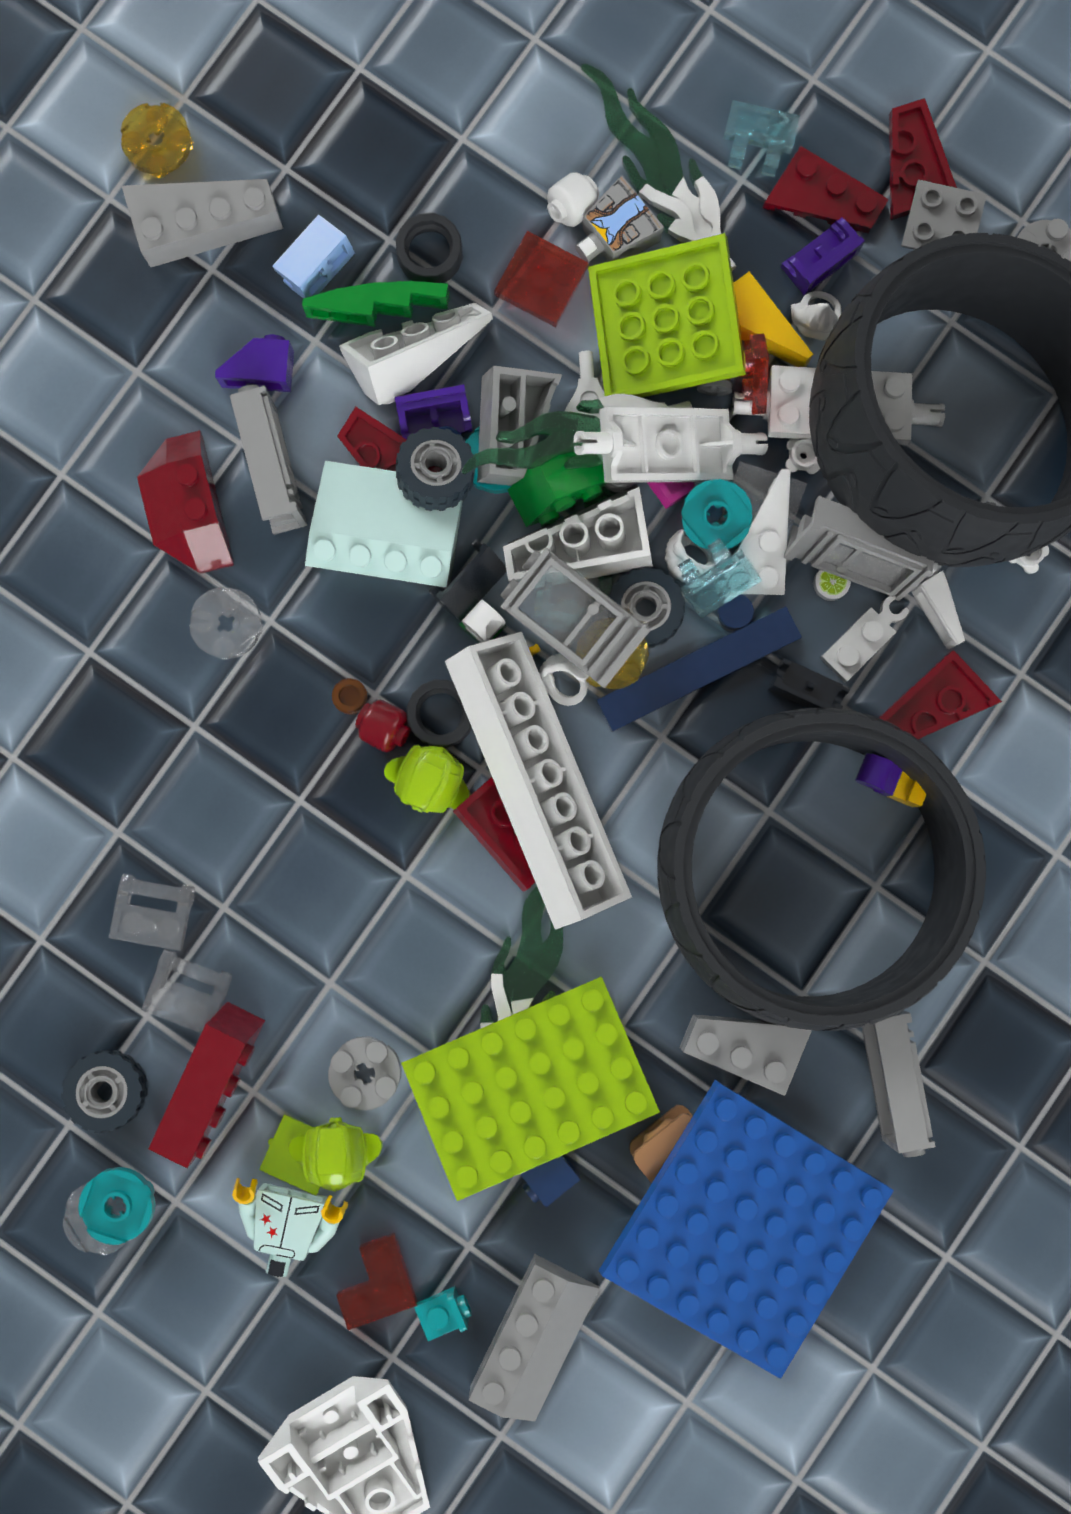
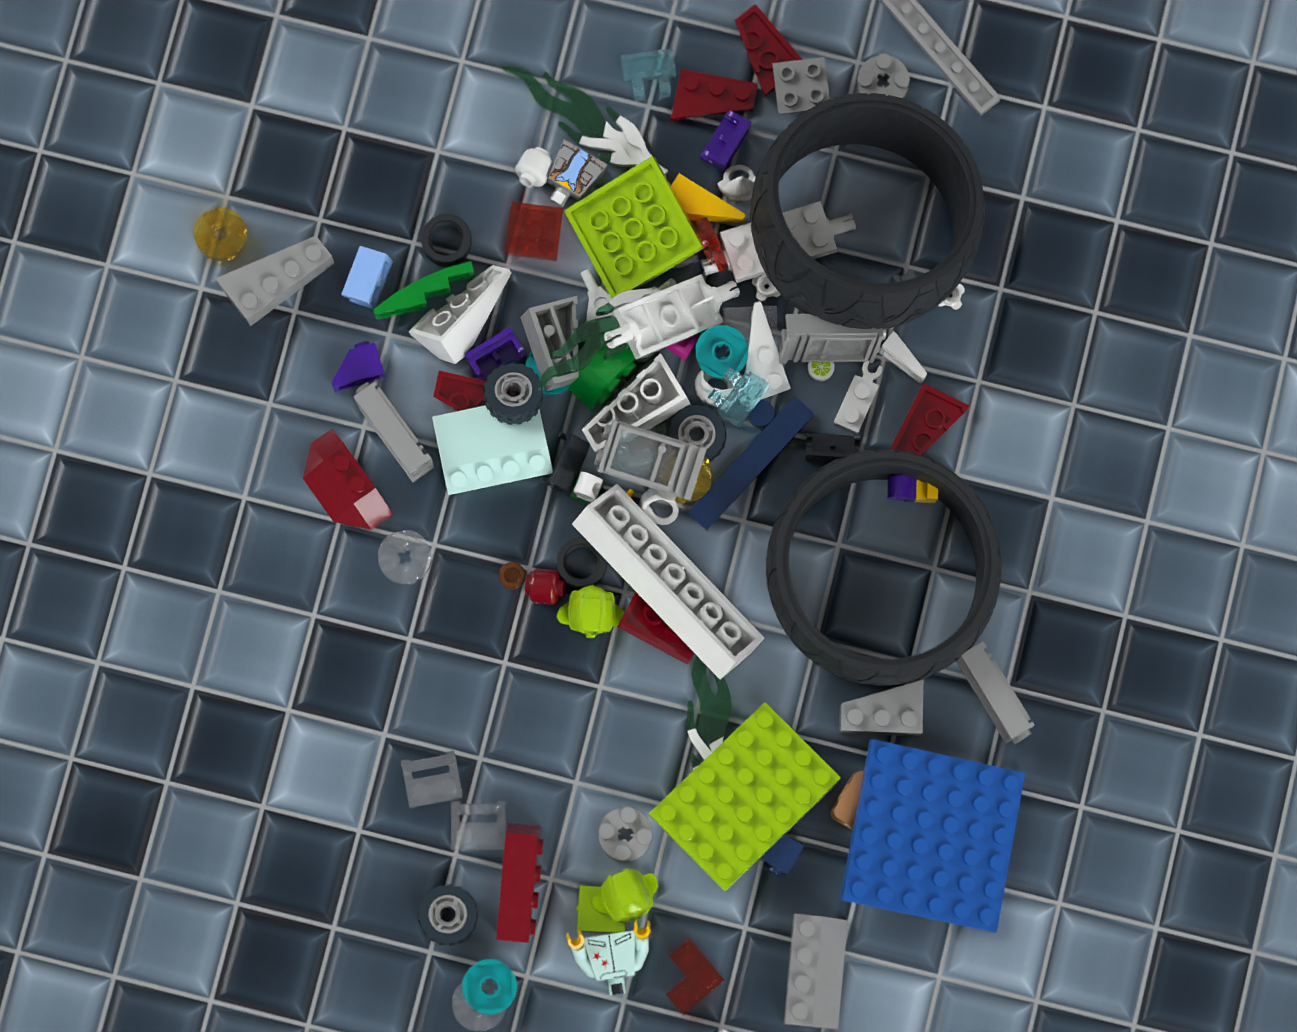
camera: 20 degrees left, 5 degrees down
teal bracket [414,1286,472,1341] -> none

